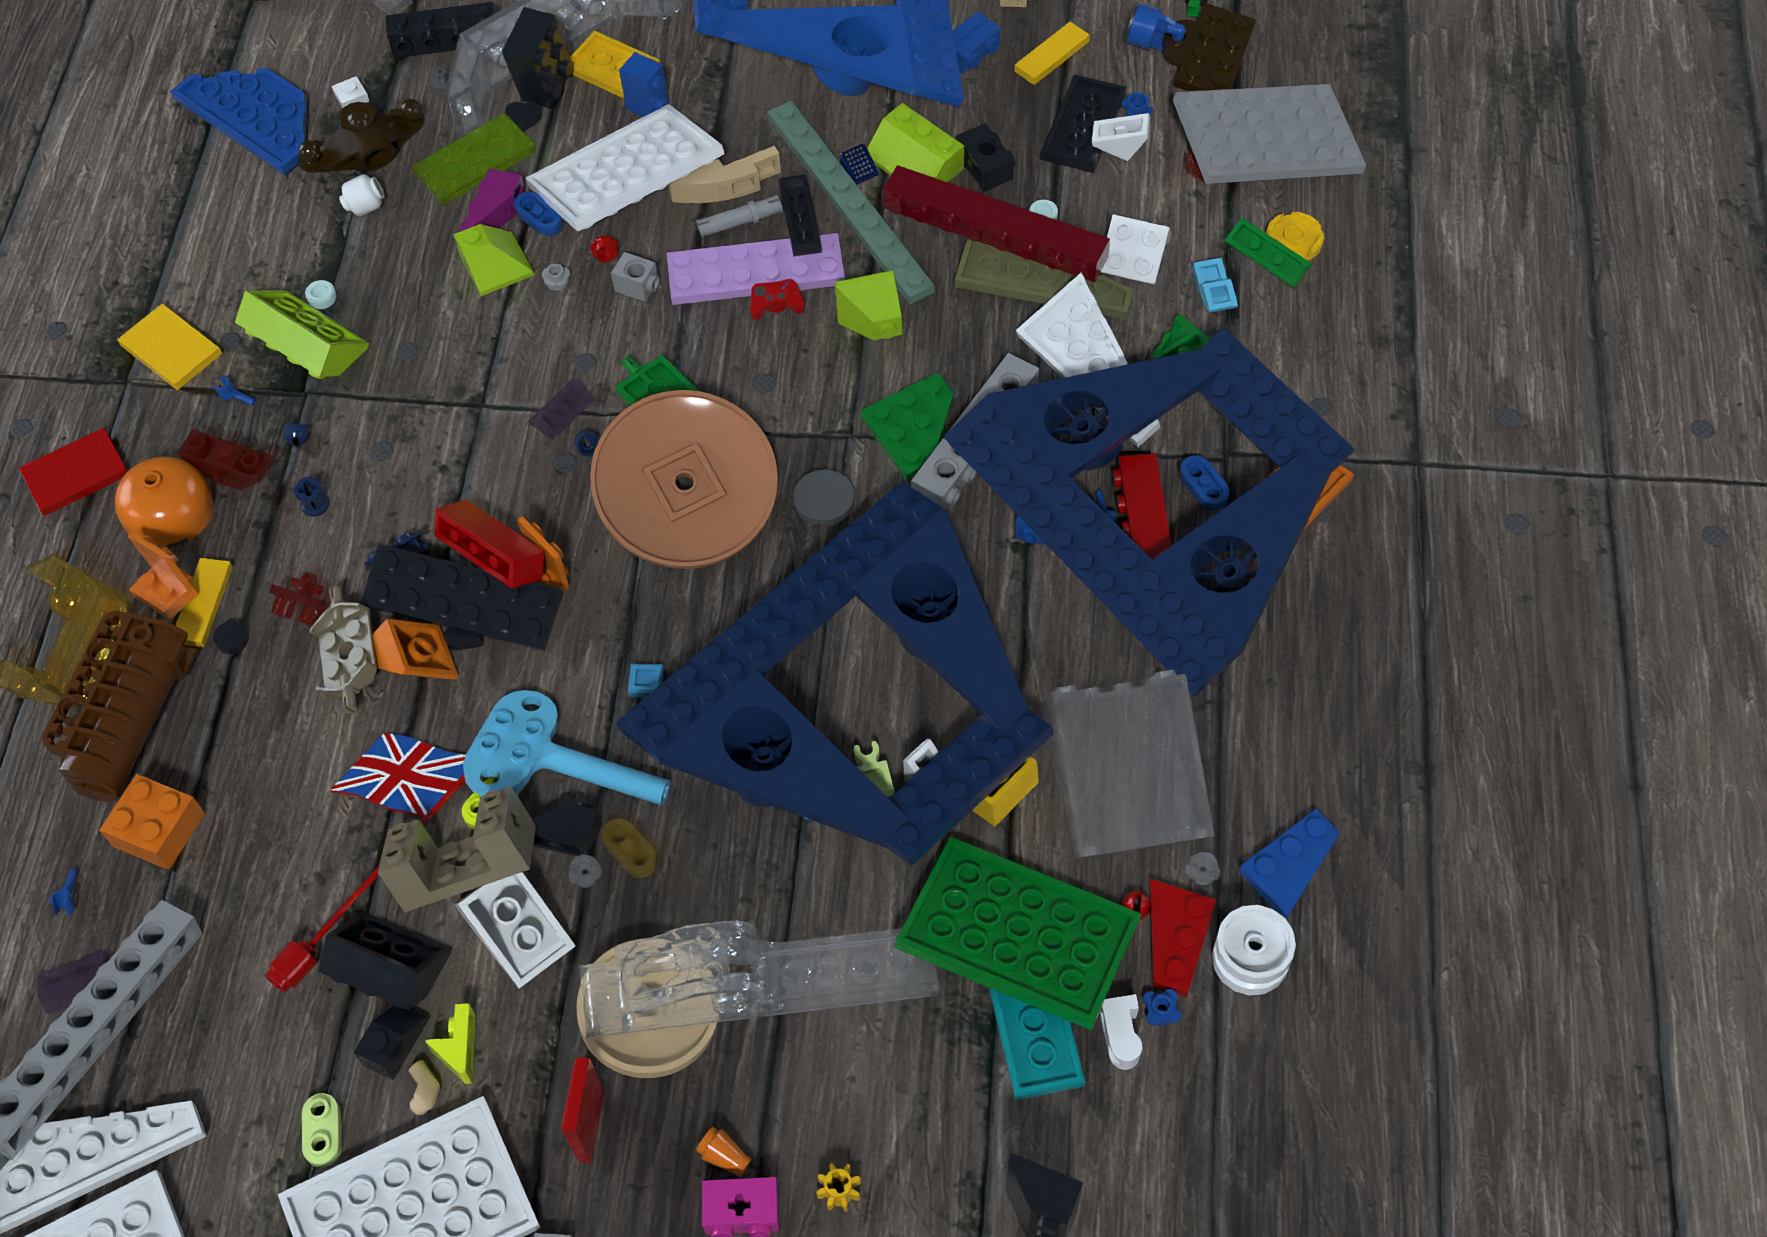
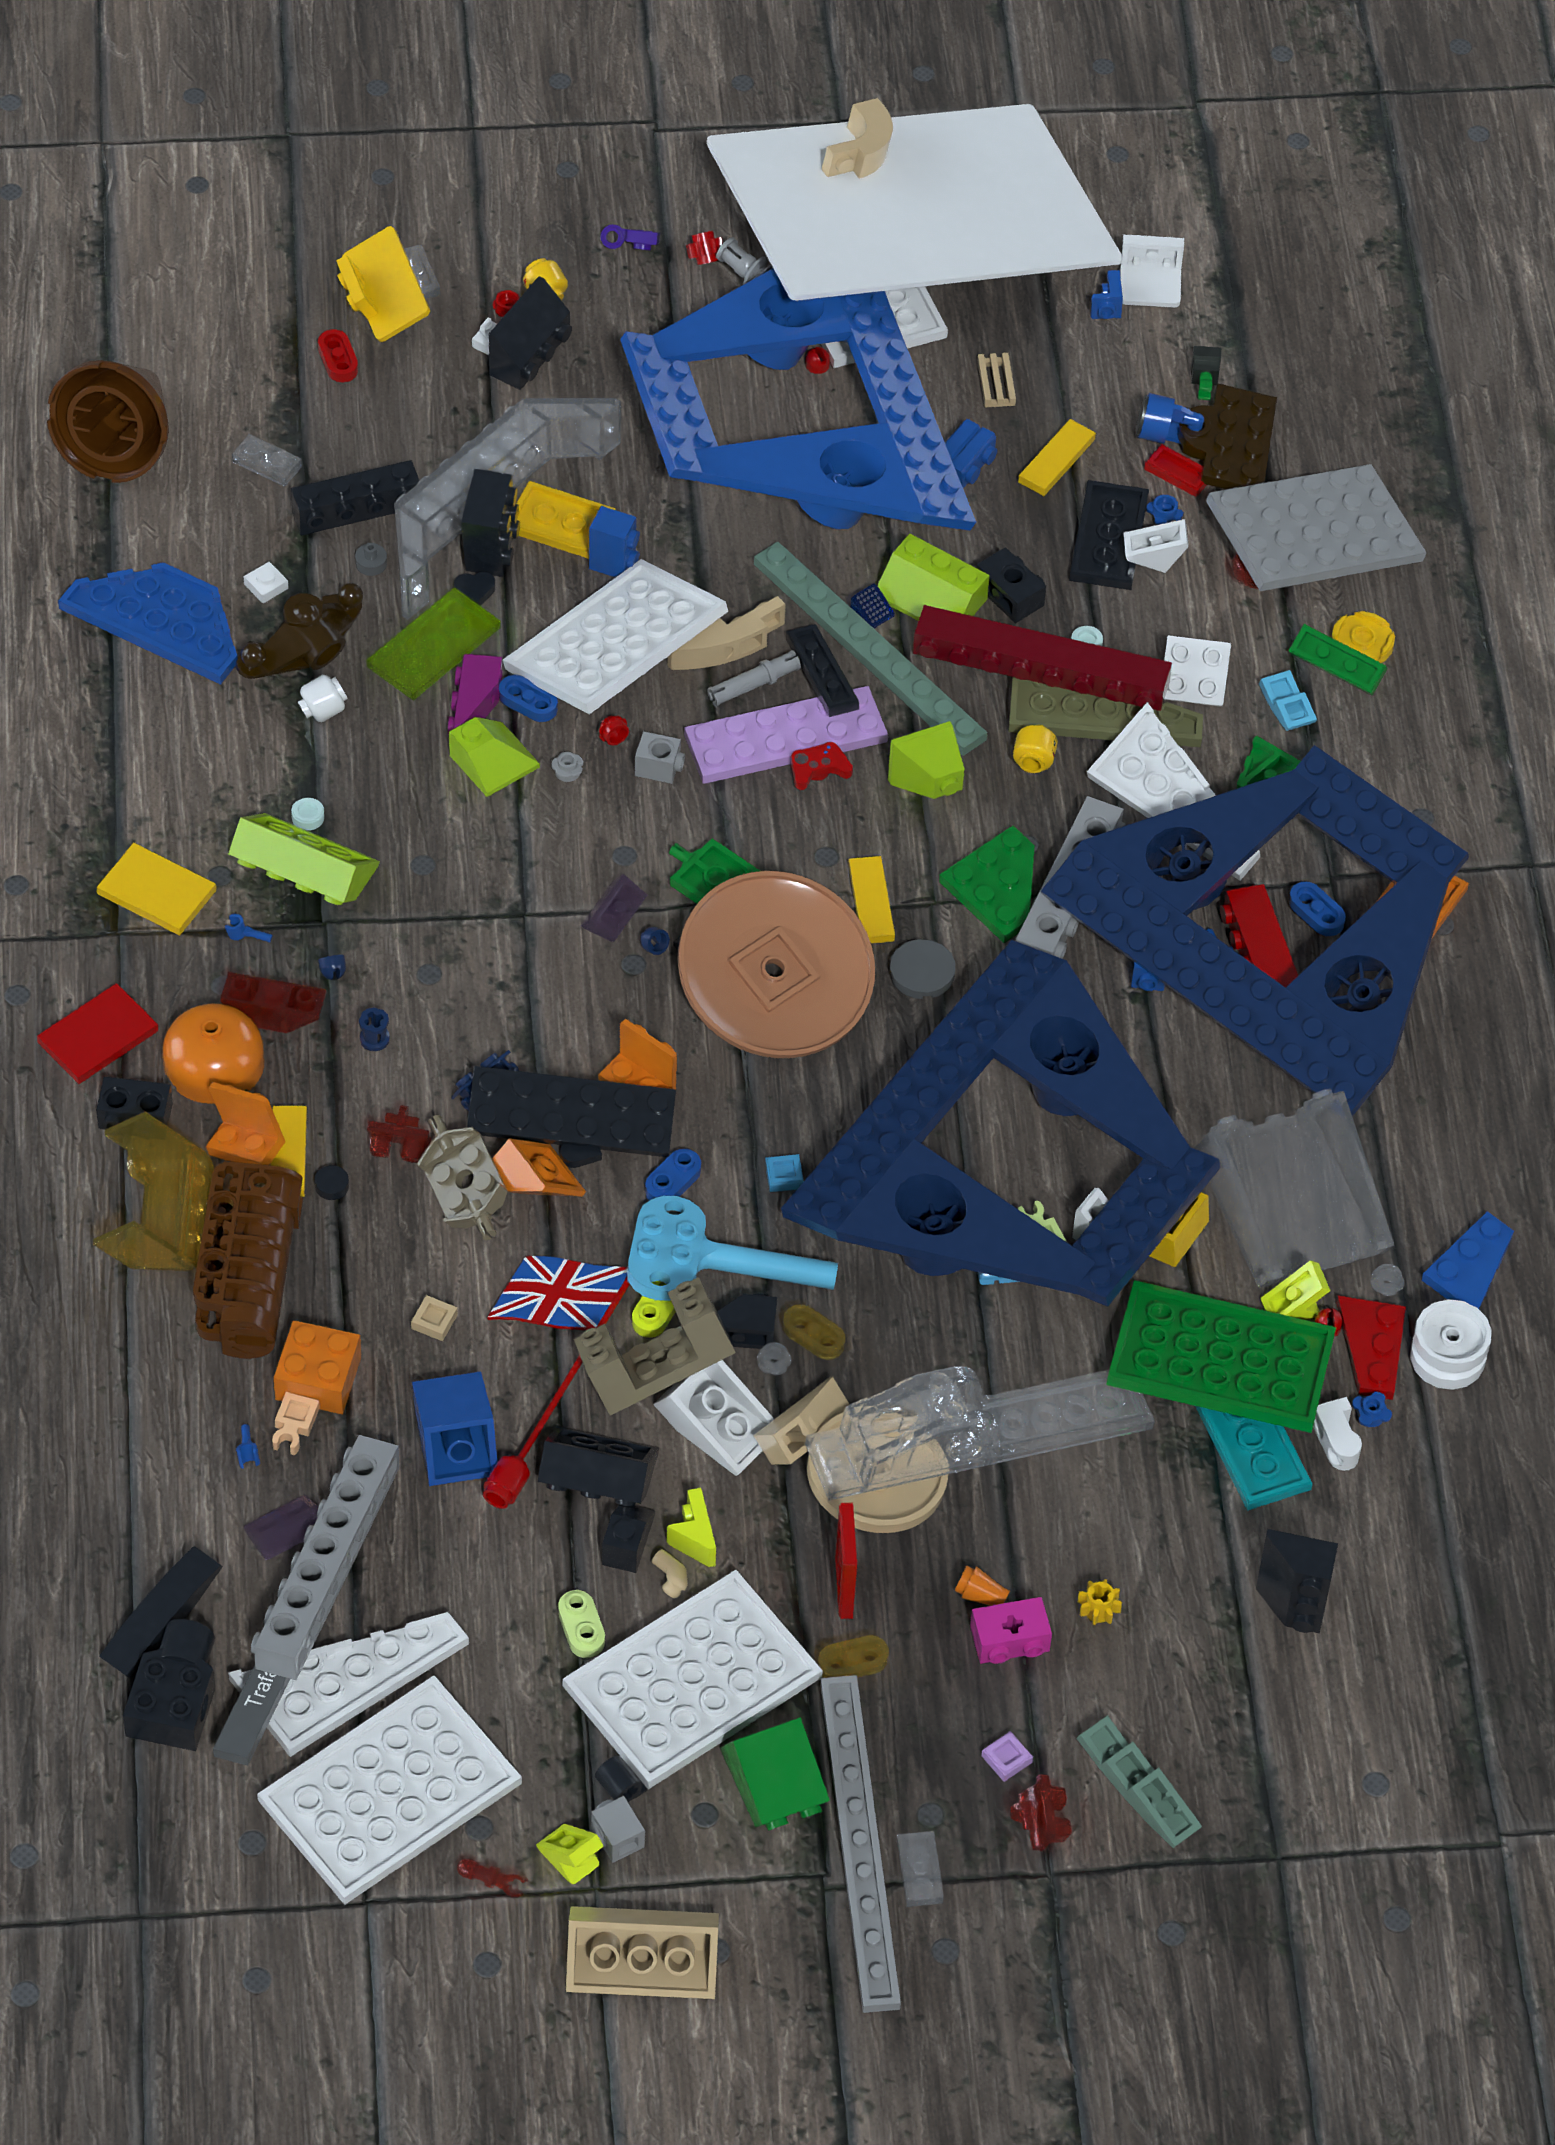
camera: 15 degrees left, 5 degrees down
red brick [434,500,545,589] -> none
none -> black brick [96,1077,173,1137]
none -> light nougat plate [272,1392,320,1455]
none -> tan plate [411,1295,458,1341]
none -> blue slope [412,1372,497,1486]
none -> blue plate [645,1149,701,1201]
none -> tan slope [754,1377,850,1465]
none -> clear yellow plate [818,1635,889,1678]
none -> yellow tile [848,856,895,943]
none -> yellow head [1013,724,1058,773]
none -> red tile [1144,444,1207,497]
none -> neon yellow slope [1261,1260,1330,1320]

